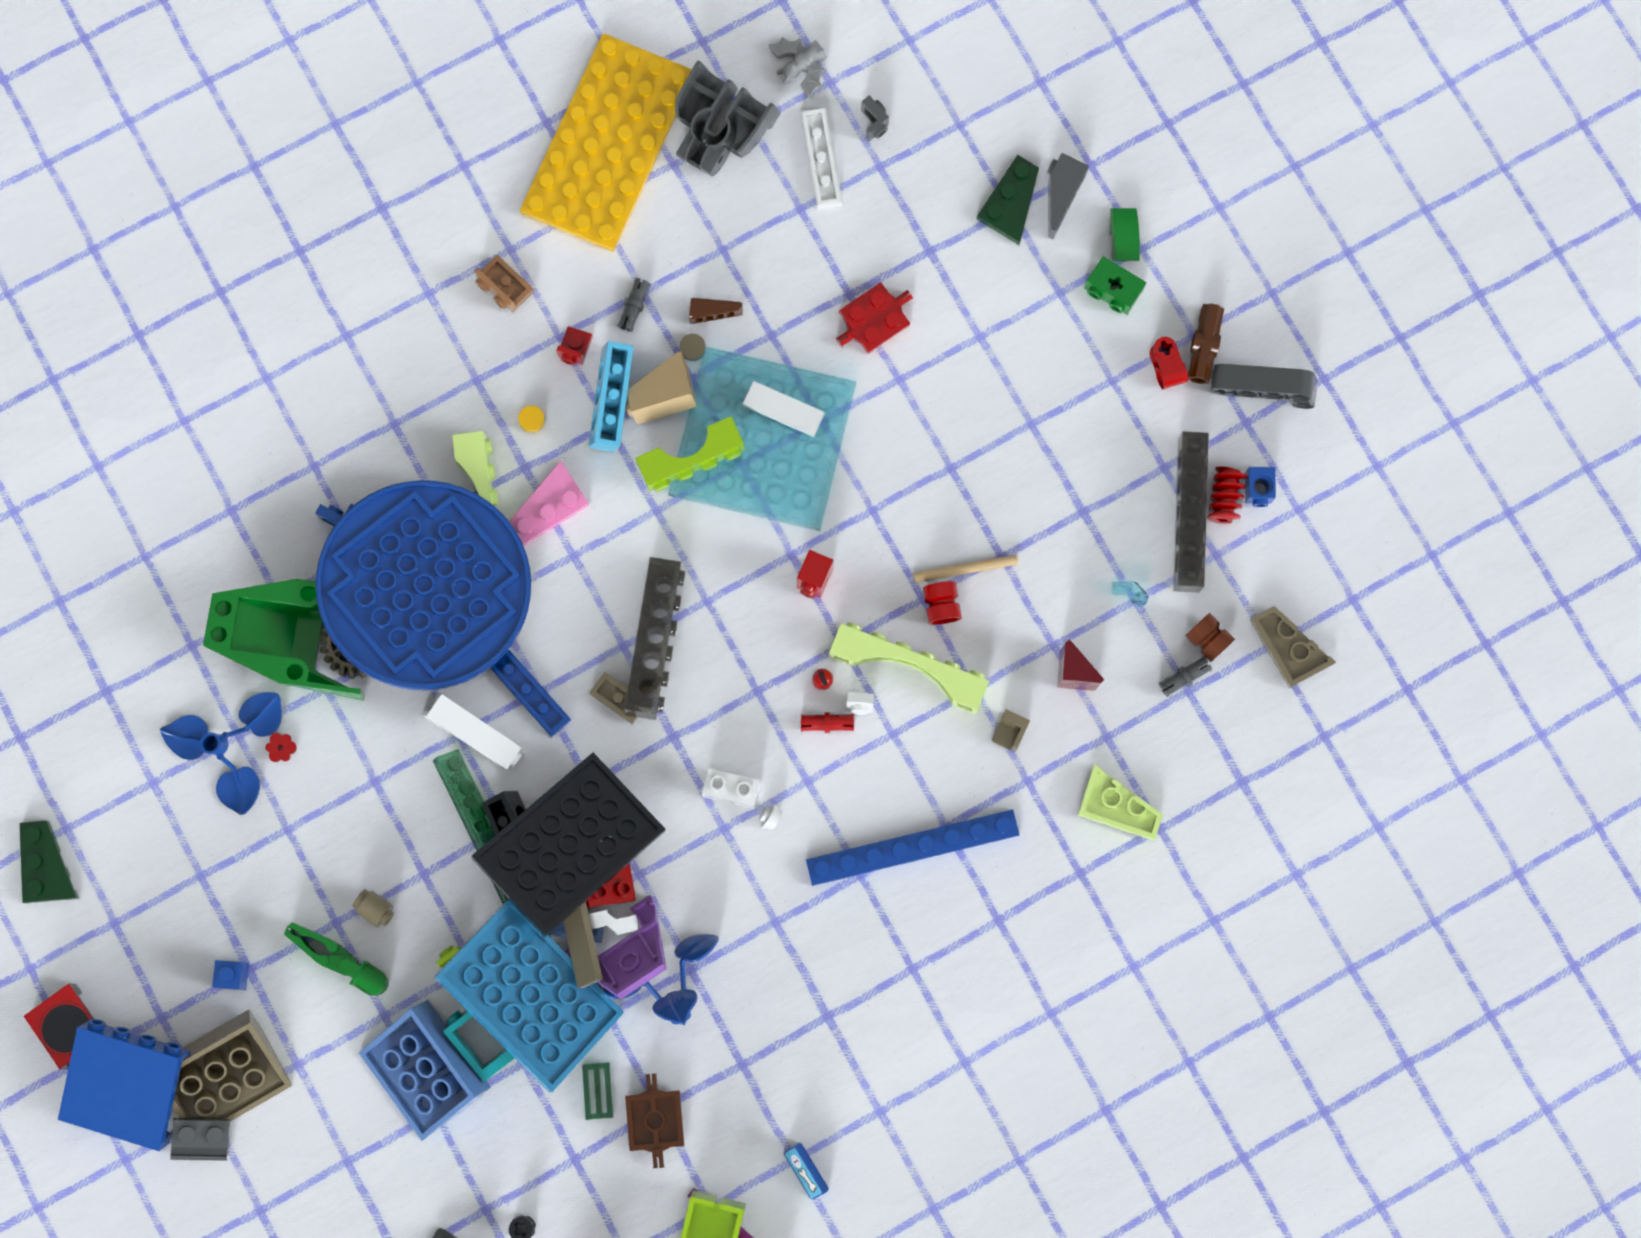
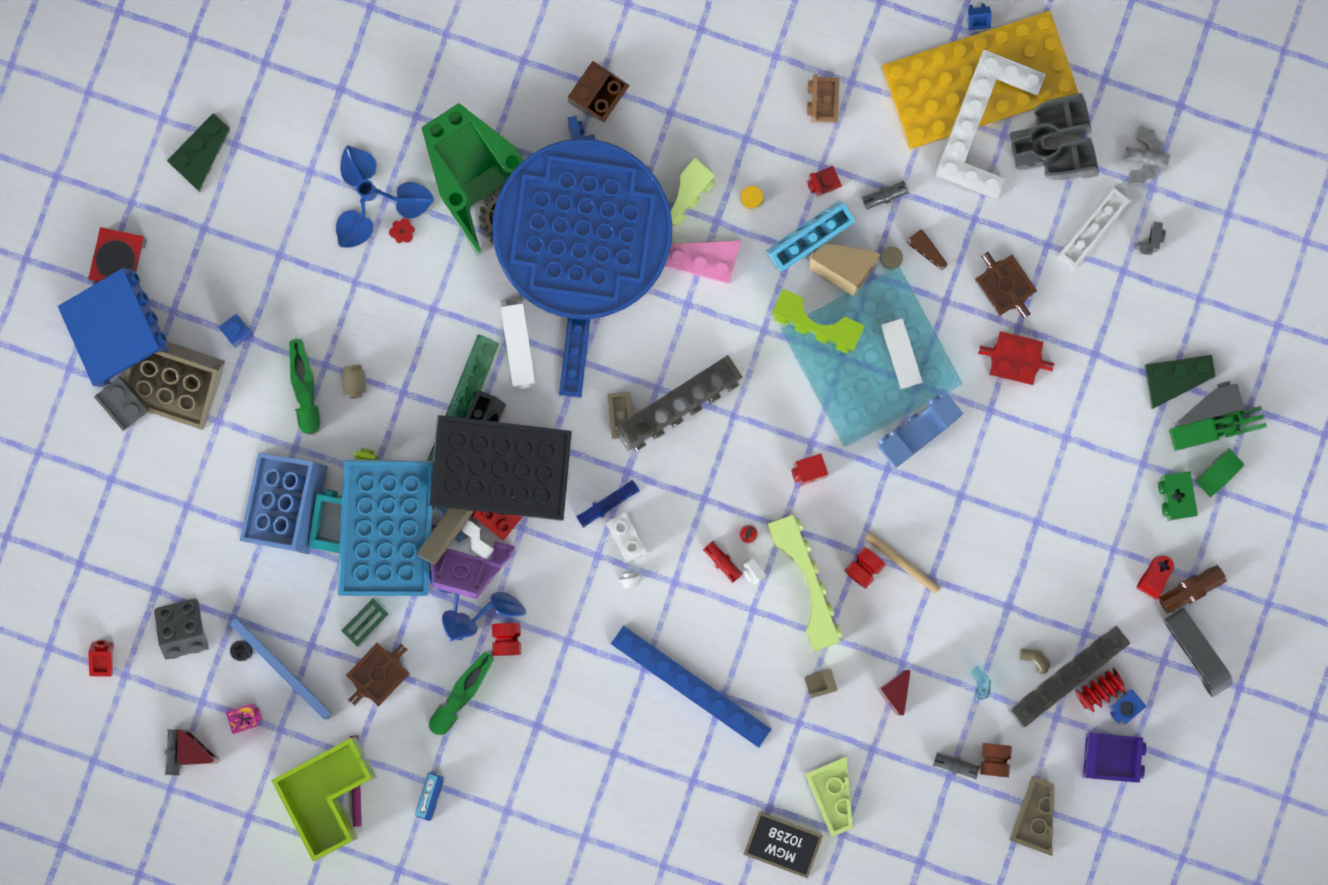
camera: 45 degrees right, 5 degrees up
none -> medium blue tile [230,618,333,720]
none -> green arm [428,652,495,735]
none -> red wheel [491,623,521,656]
none -> reddish brown slope [568,61,630,123]
none -> clear blue pin [576,480,640,528]
none -> black tile [743,812,823,879]
none -> medium blue brick [877,393,964,469]
none -> white plate [934,50,1046,200]
none -> blue tile [967,3,991,30]
none -> reddish brown plate [975,251,1037,319]
none -> dark tan arm [1020,649,1050,674]
none -> dark purple panel [1083,733,1146,783]
none -> green arm [1169,406,1267,451]

